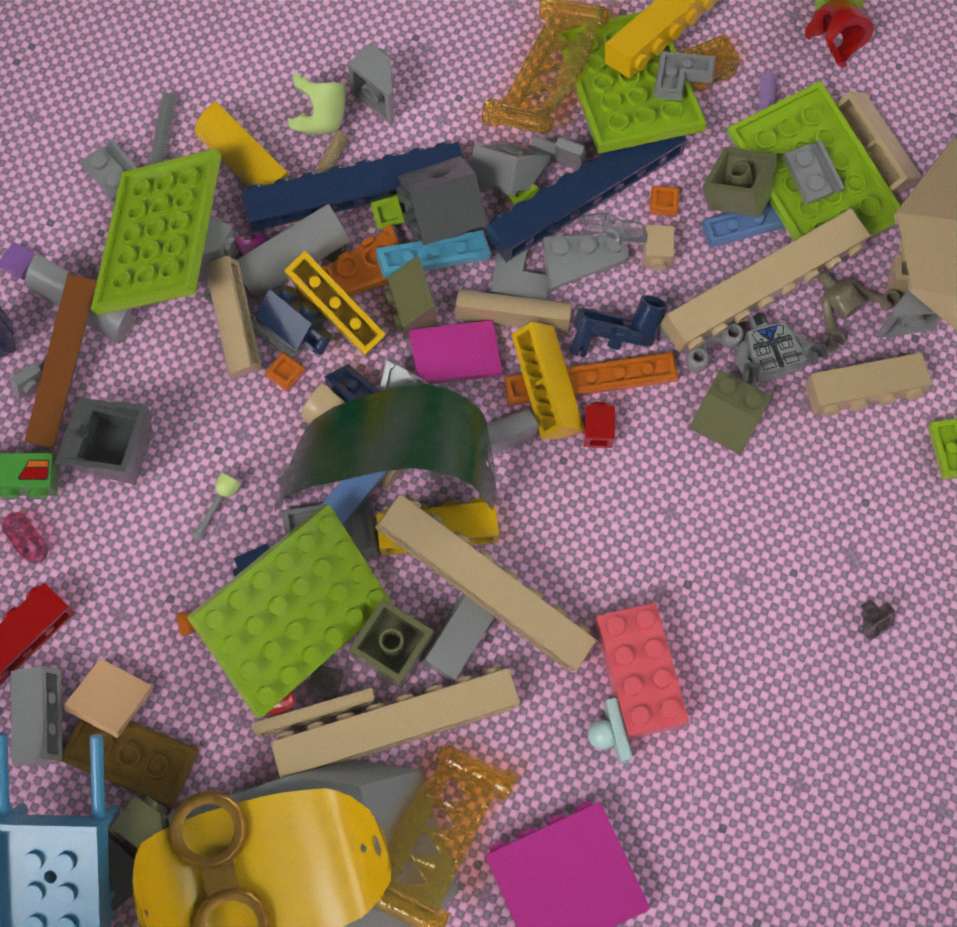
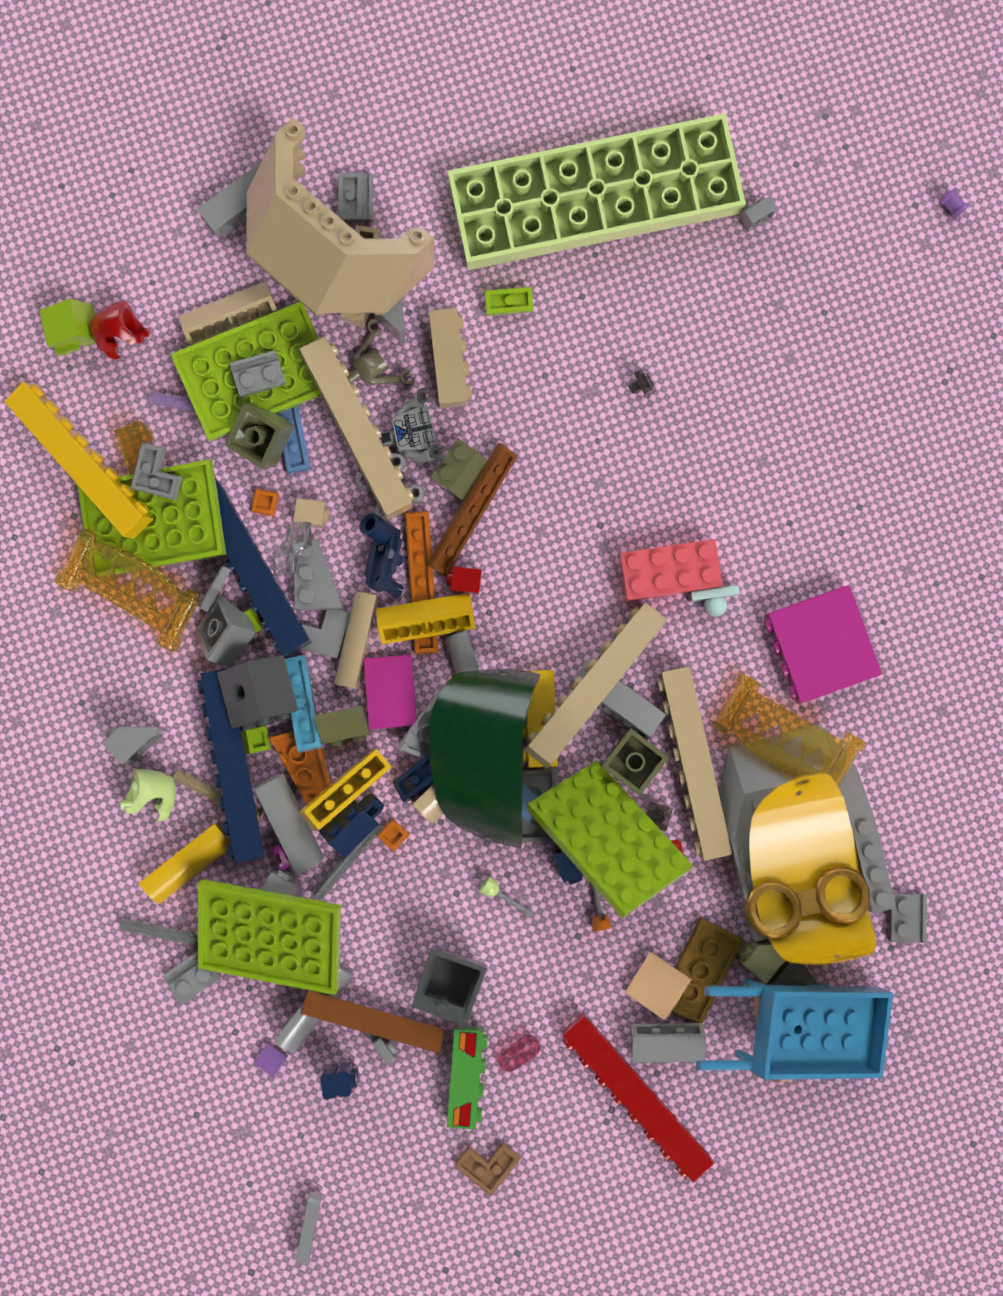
camera: 85 degrees left, 15 degrees up
tan brick [205,256,262,379] -> none
tan tile [252,688,376,739] -> none
none -> dark orange tile [426,443,517,577]

